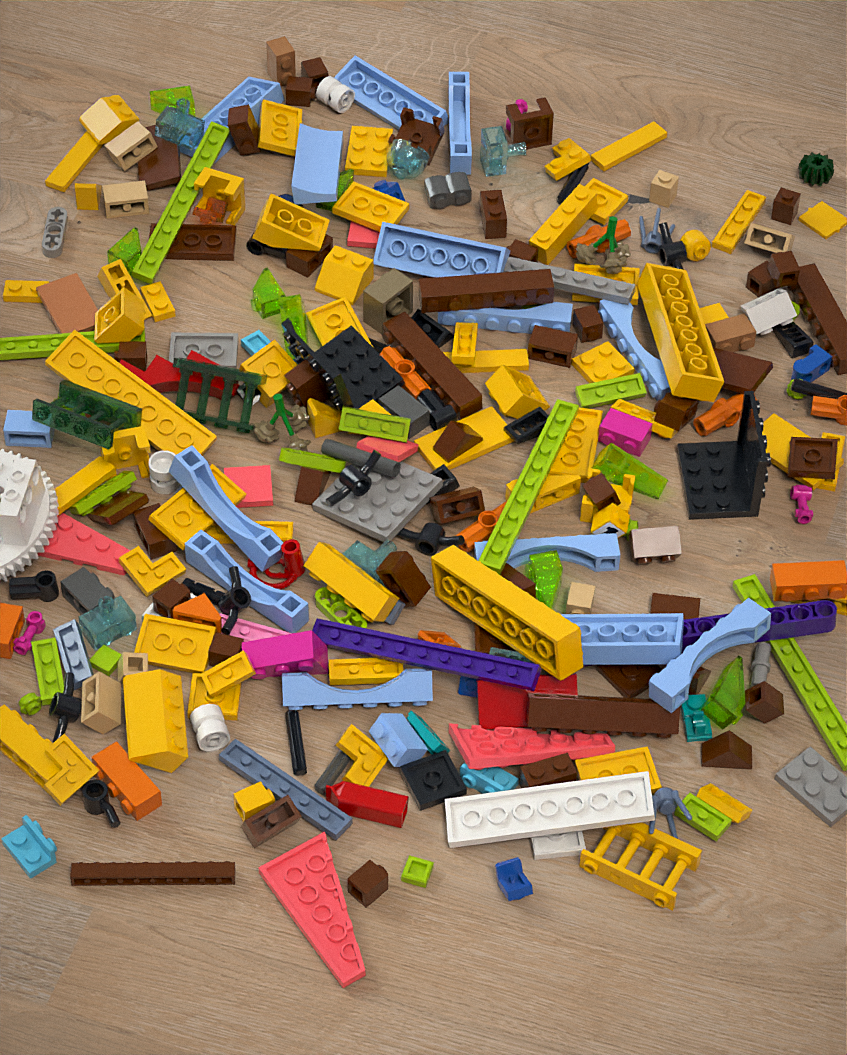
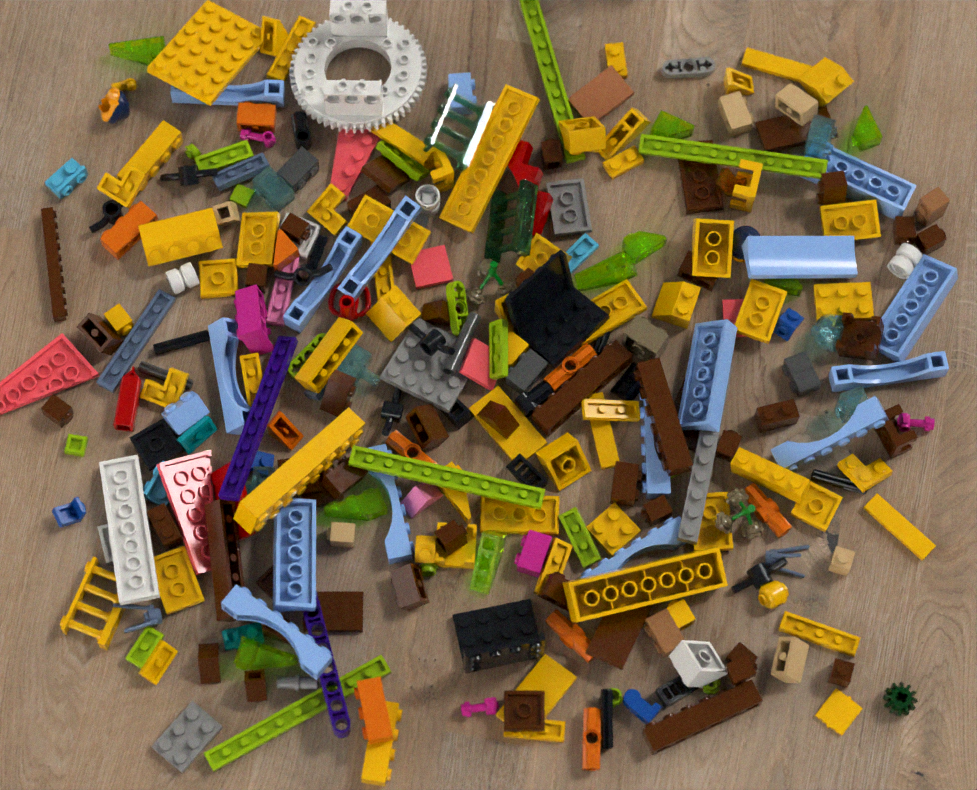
camera: 80 degrees right, 20 degrees up
tan brick [81,671,121,735] -> none
yellow plate [201,650,256,698] -> none
none -> yellow slope [366,286,421,342]
none -> bright pink slope [400,483,443,519]
none -> light blue arch [771,396,889,472]

